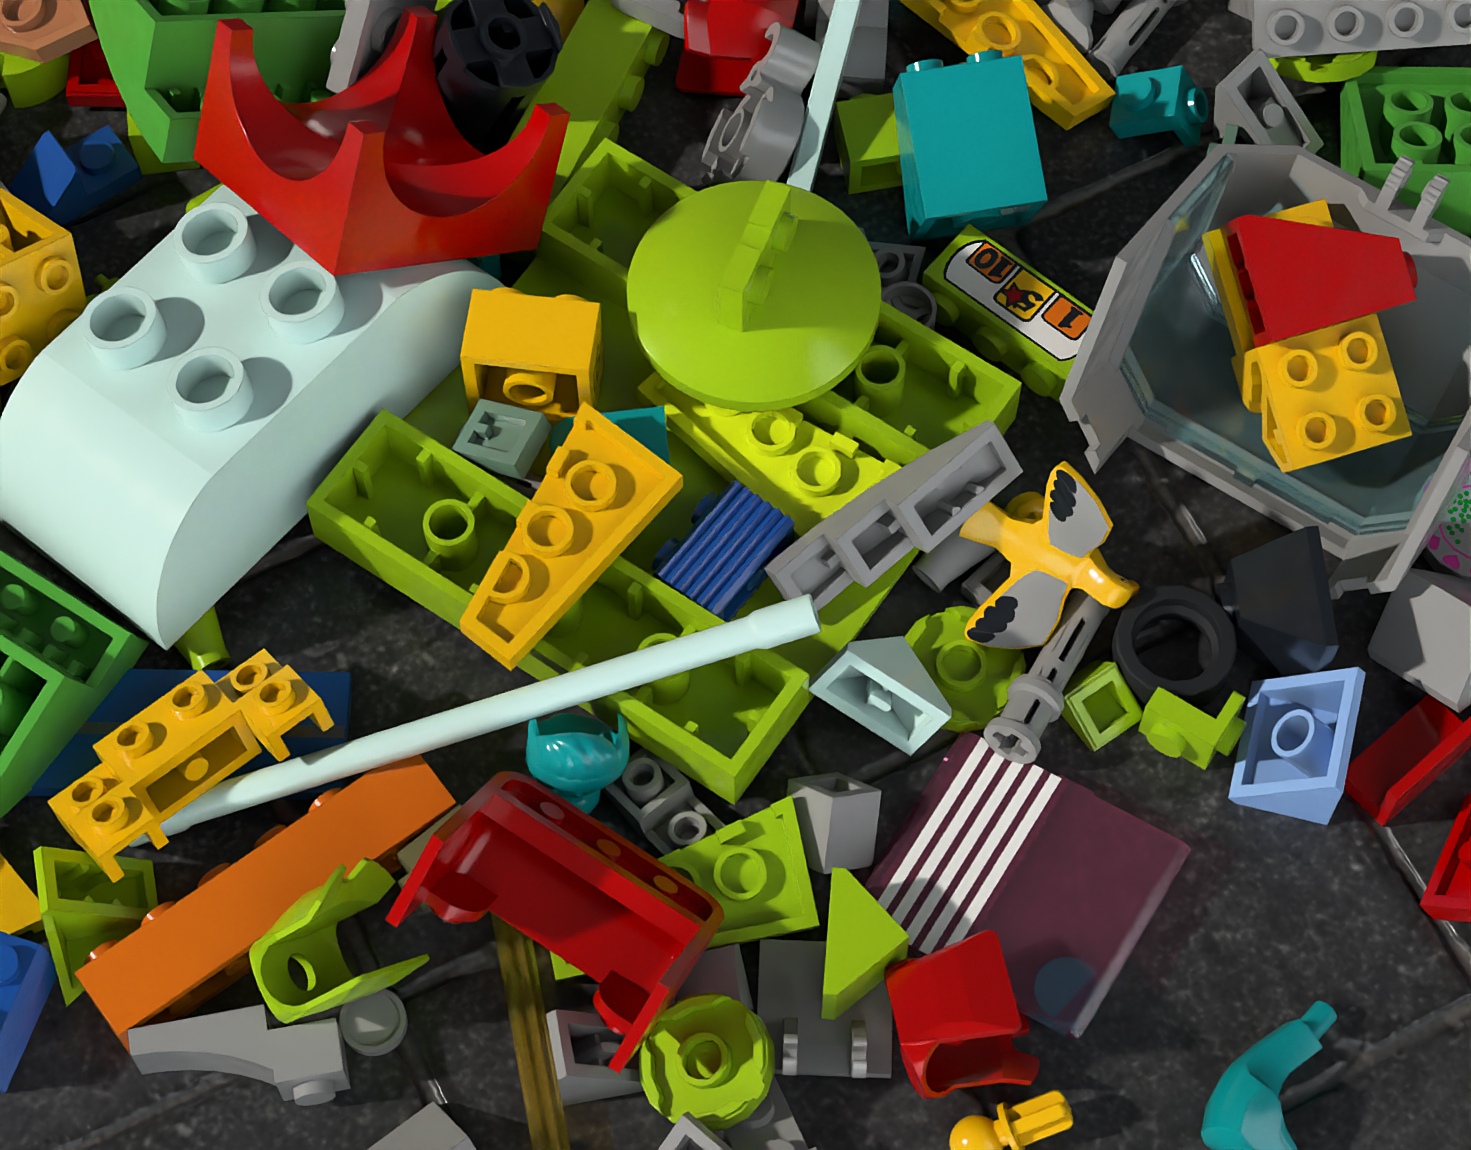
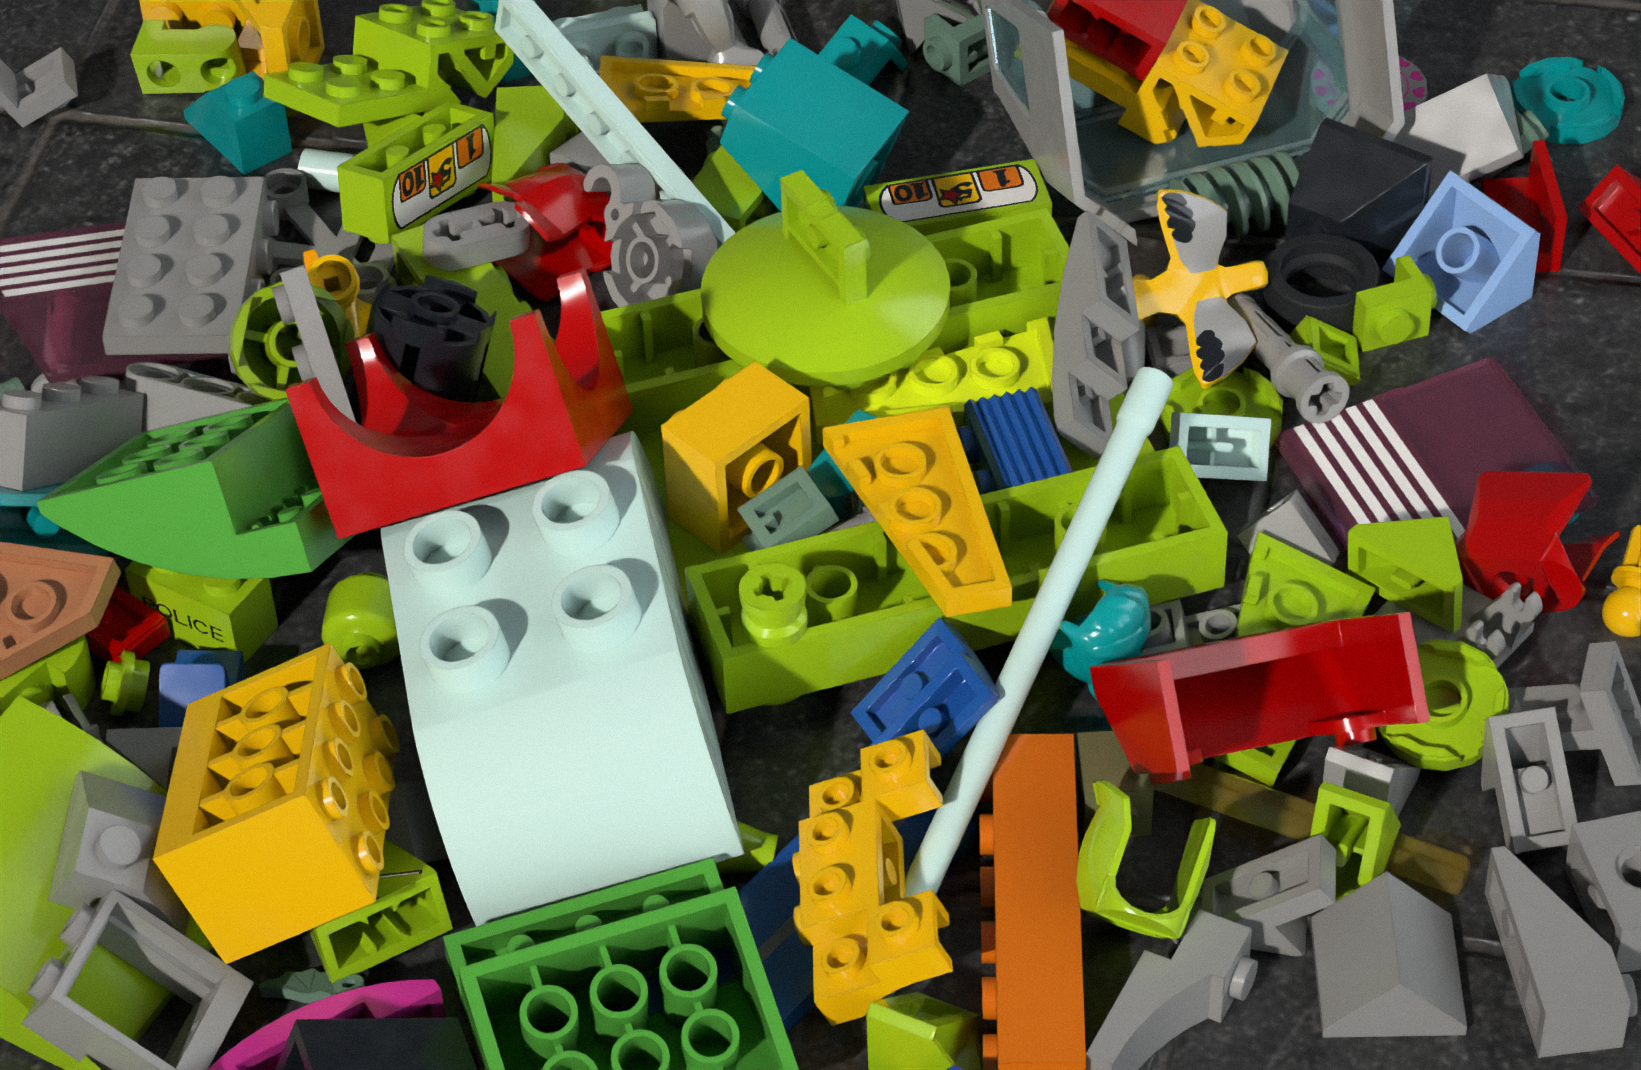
camera: 50 degrees left, 20 degrees down
none -> lime plate [100,650,150,716]
none -> lime wheel [739,562,808,648]
none -> blue slope [850,617,1000,772]
none -> sand green piece [1168,150,1299,241]
none -> light grey slope [1201,834,1336,956]
none -> lime slope [1310,781,1401,909]

